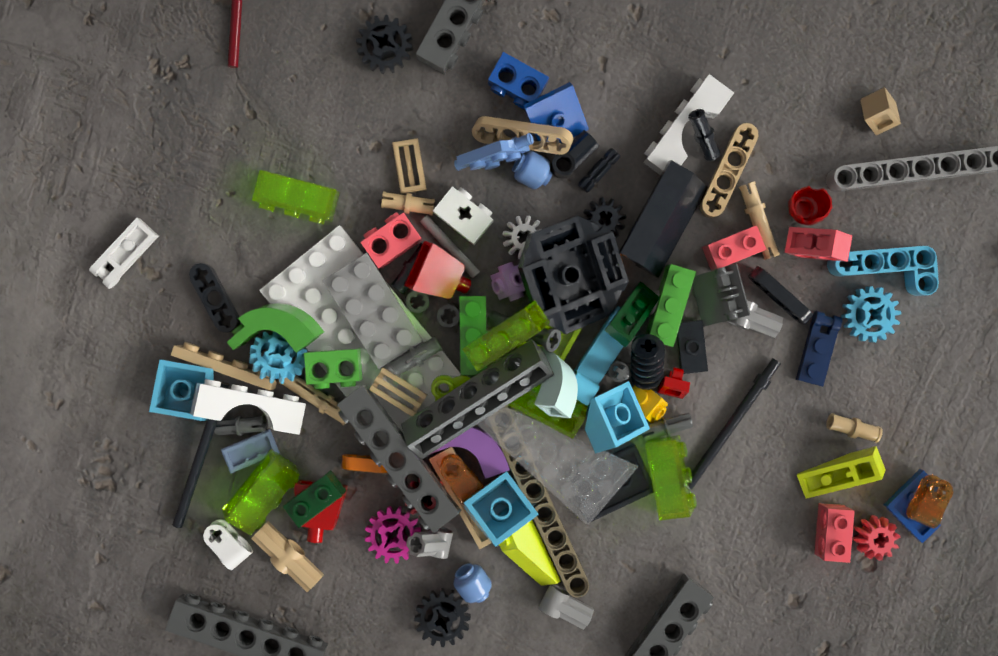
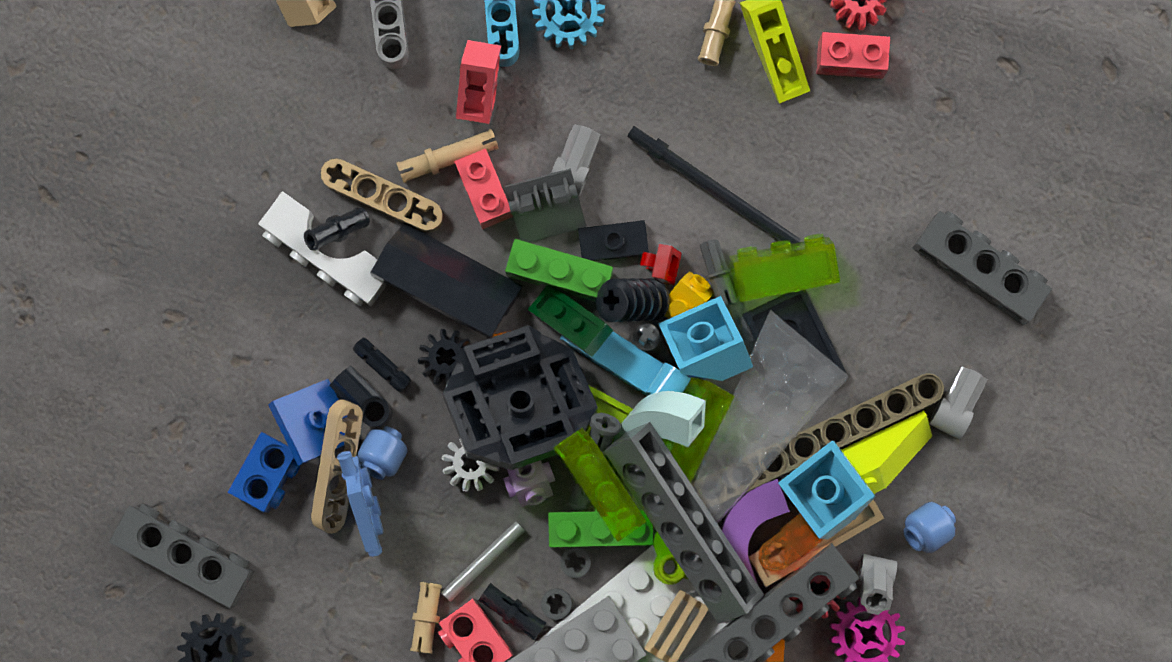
camera: 90 degrees left, 5 degrees down
dark grey pin [390,336,443,377] -> none
tan tile [392,138,427,195] -> none
torso [404,240,471,299] -> none
black gear [414,588,471,647] -> none
white brick [433,186,493,245] -> none
black beam [748,266,813,325] -> none
red hair [788,186,832,226] -> none
dark blue plate [796,310,842,387] -> none

